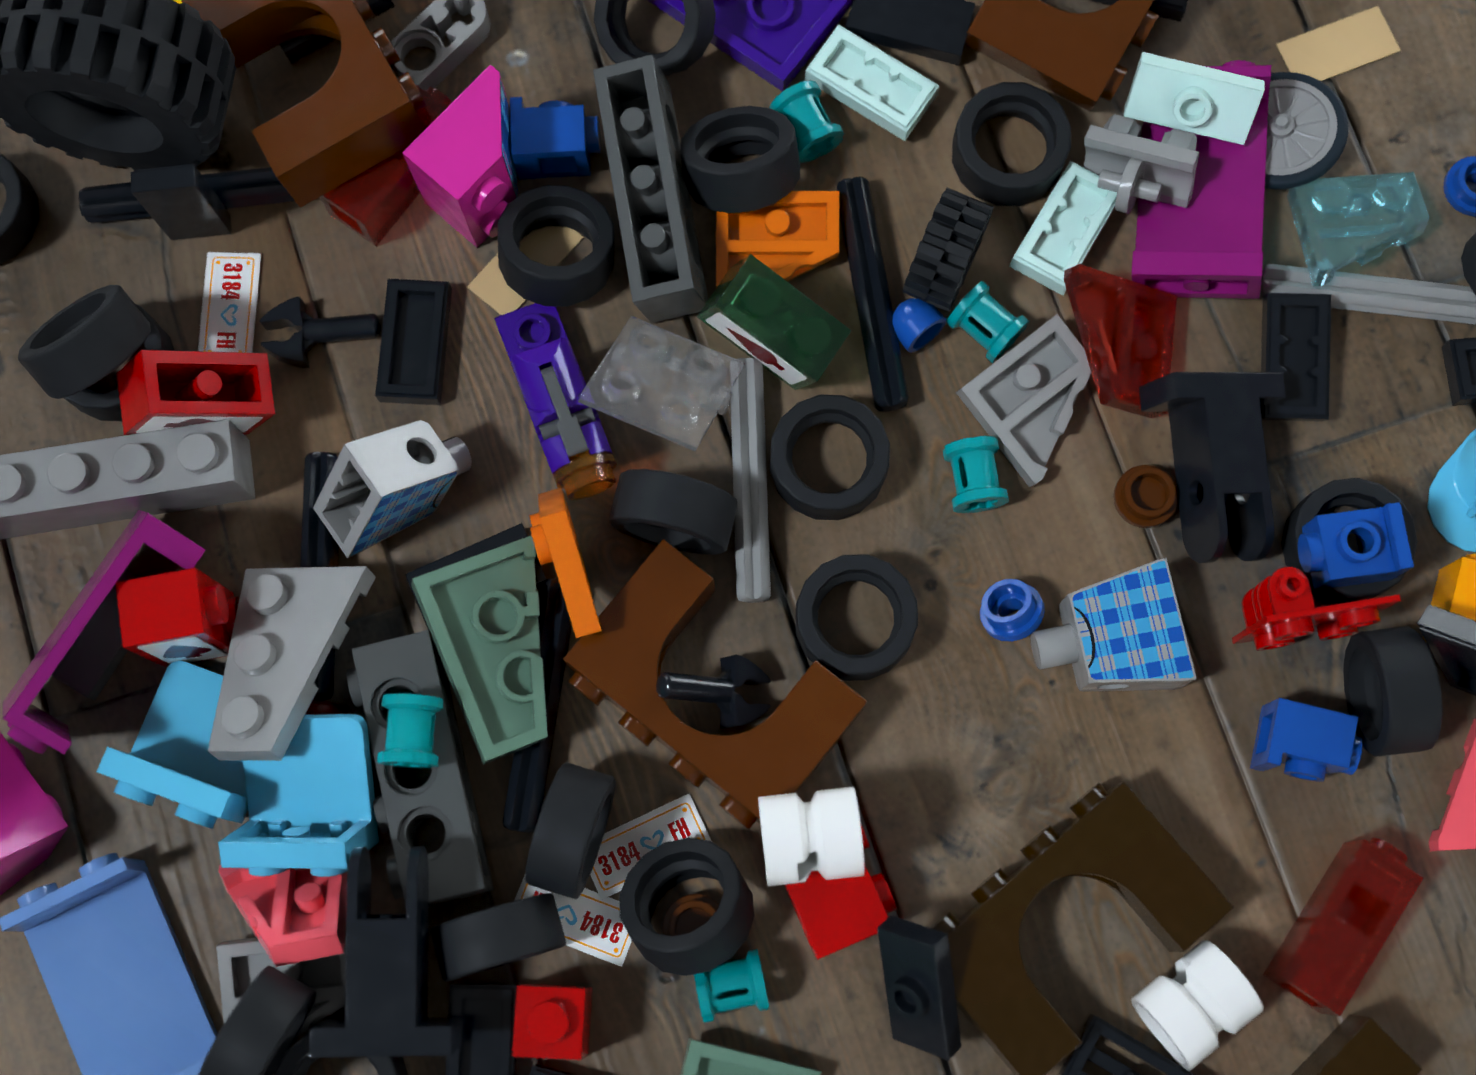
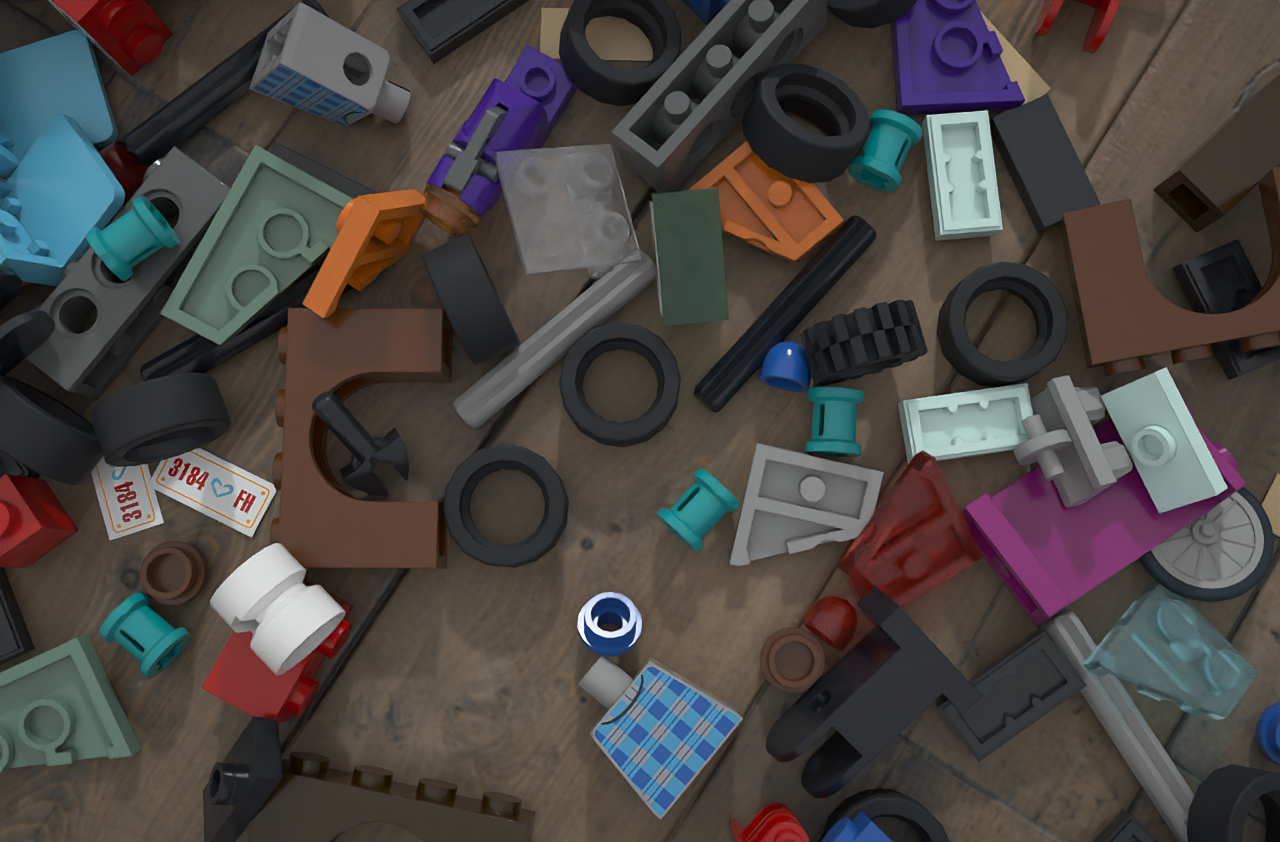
camera: 50 degrees right, 5 degrees up
light grey wing [208,566,376,761] -> none
black tyre [619,837,754,976] -> none
none -> clear red hinge [800,596,858,652]

